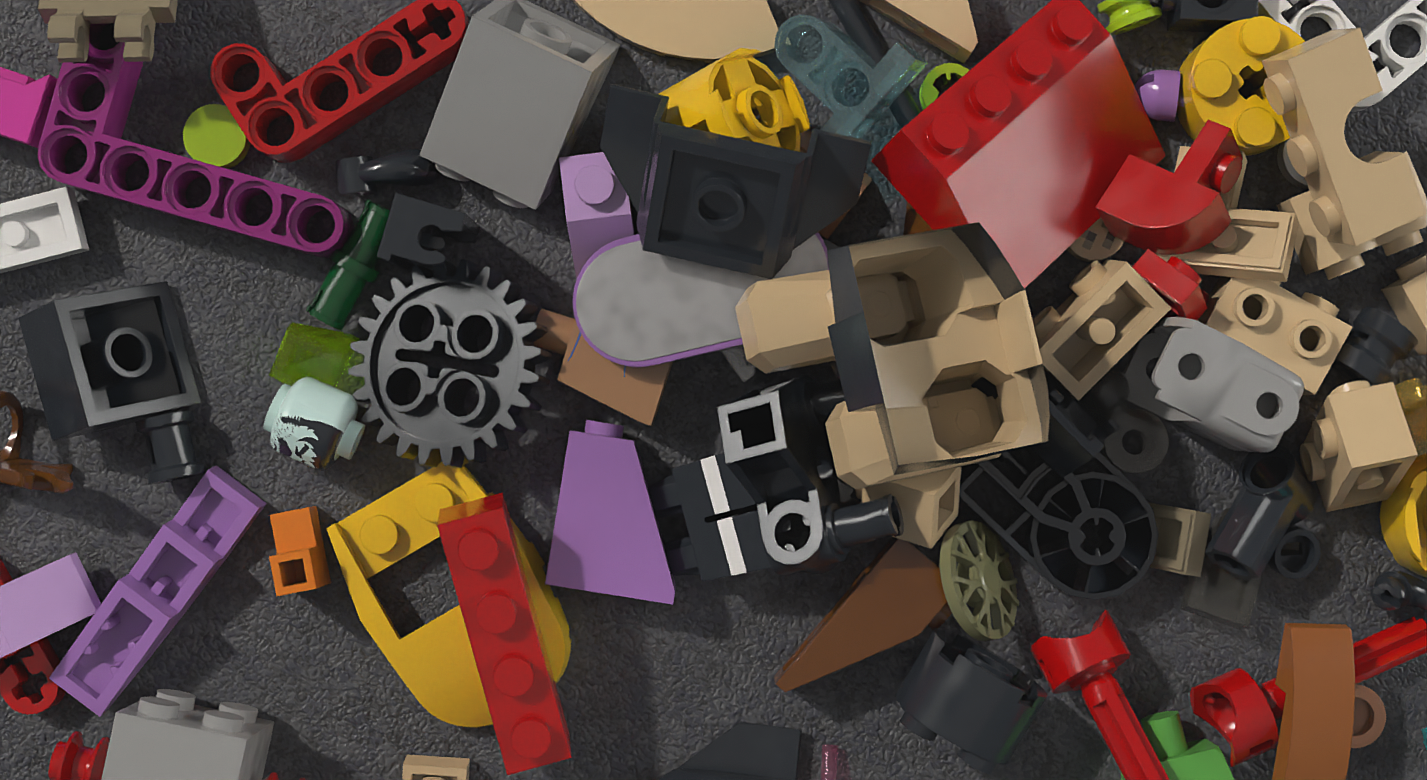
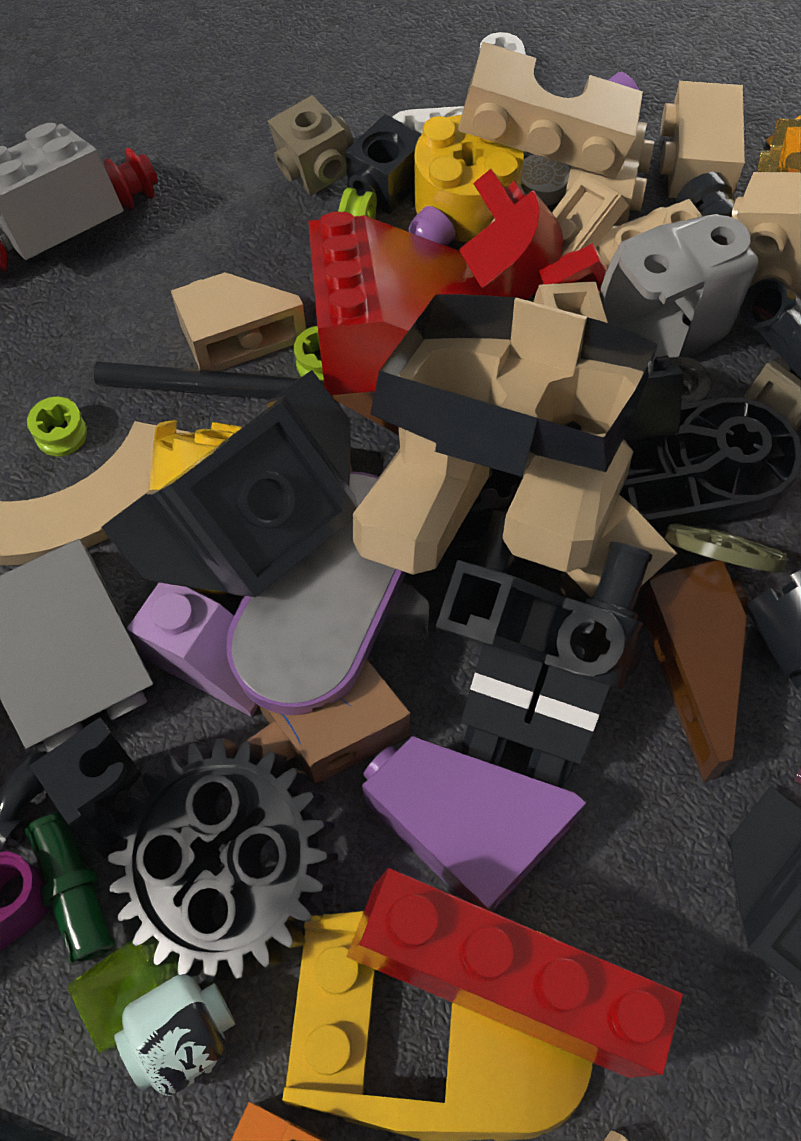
camera: 55 degrees left, 25 degrees down
clear light blue tile [774,14,928,139] -> none

